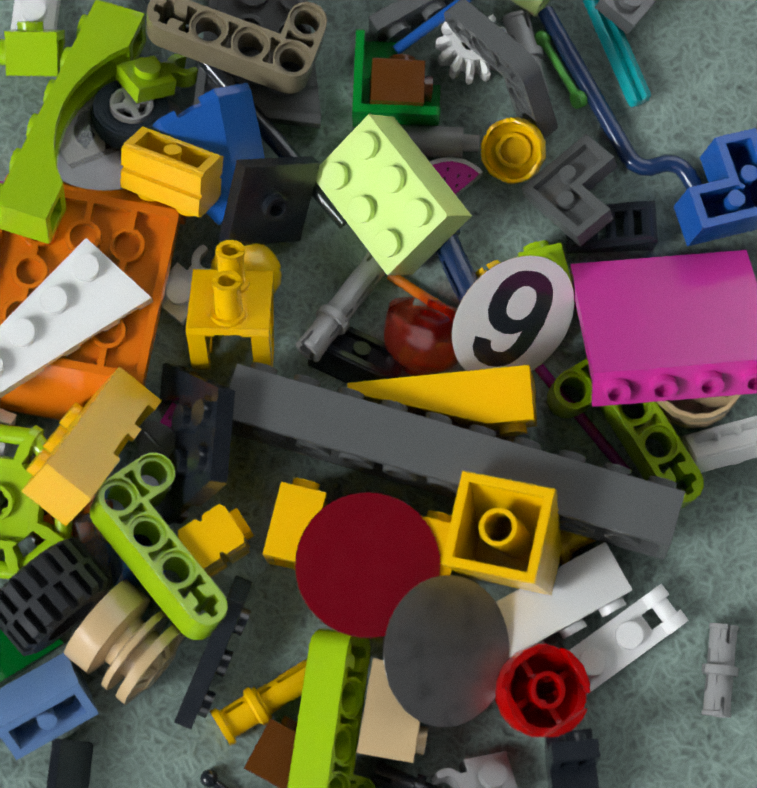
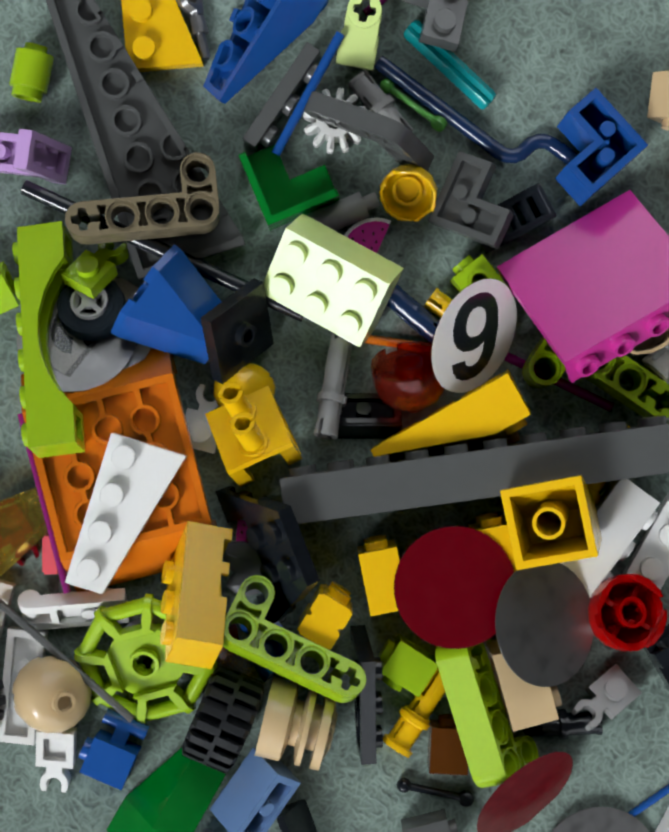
camera: 25 degrees left, 10 degrees up
yellow brick [120,126,223,218] -> none
reddish brown brick [369,54,433,106] -> none
none -> lime brick [377,634,438,697]

